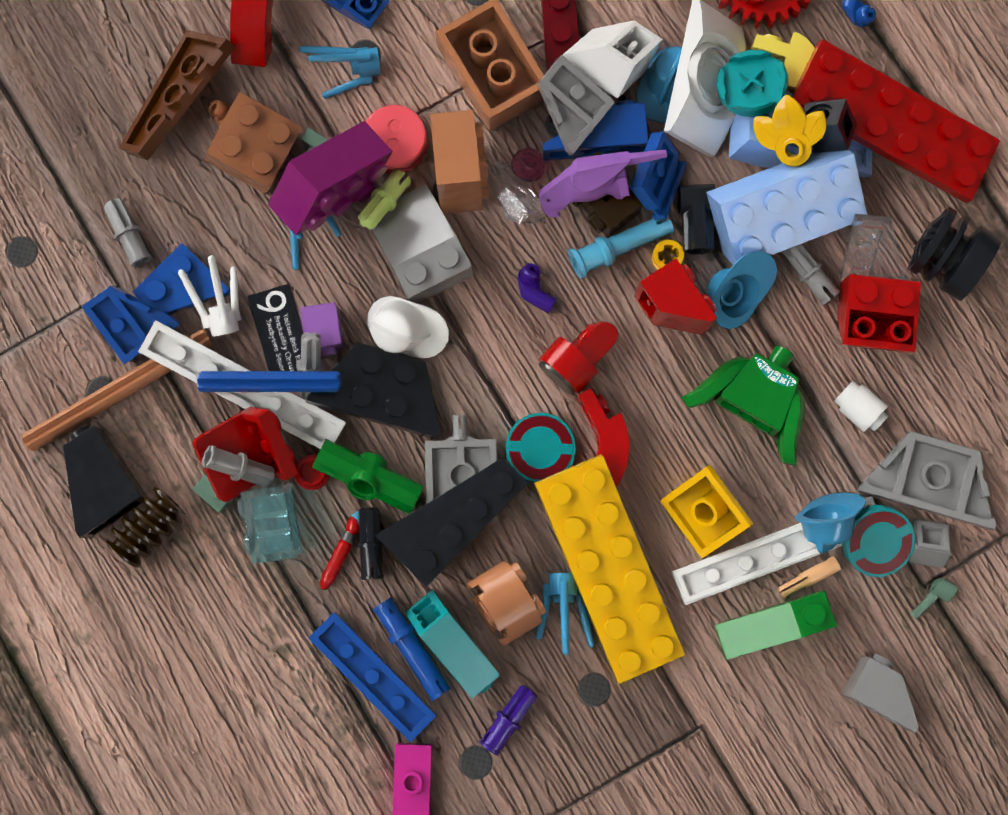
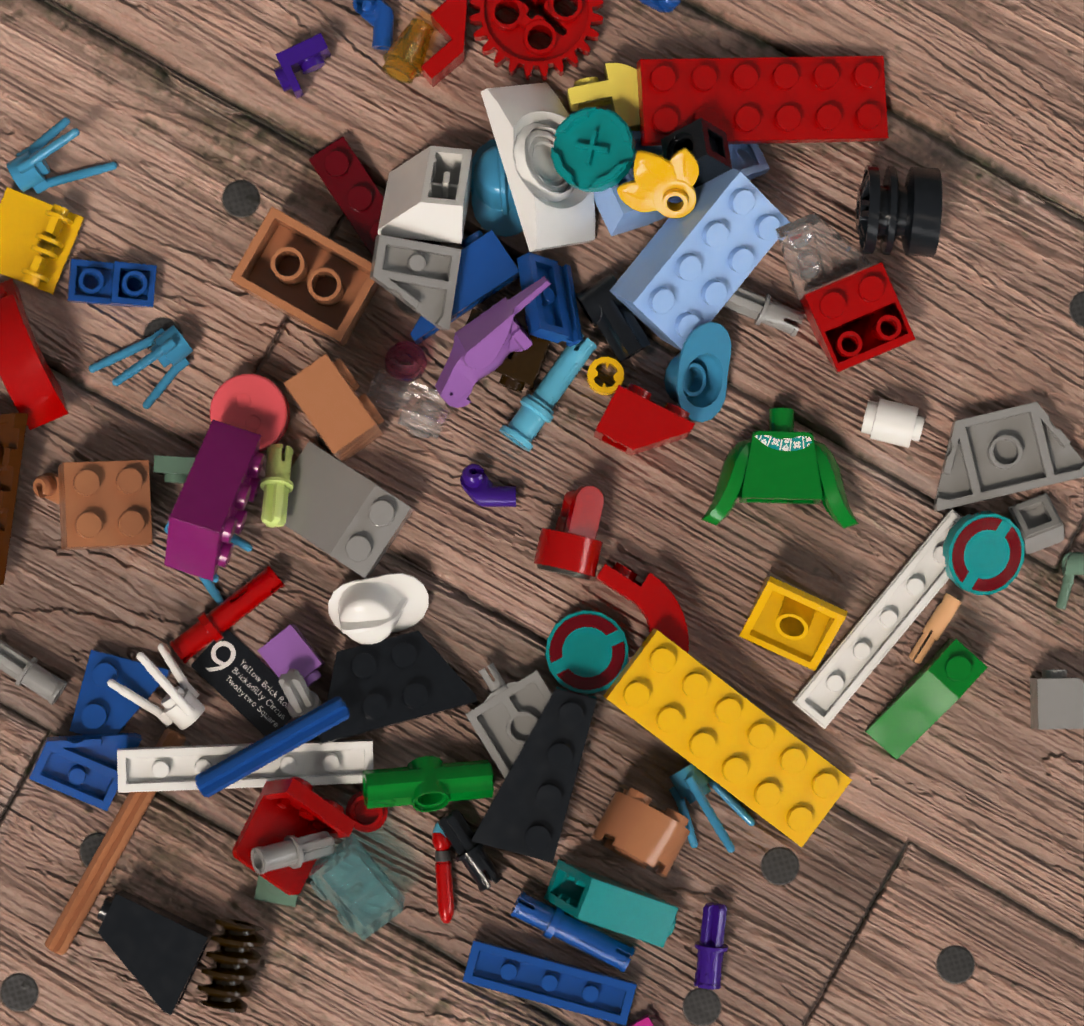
camera: 30 degrees left, 5 degrees up
dark azure piece [794,493,866,554] -> none
none -> red pin [169,565,285,664]

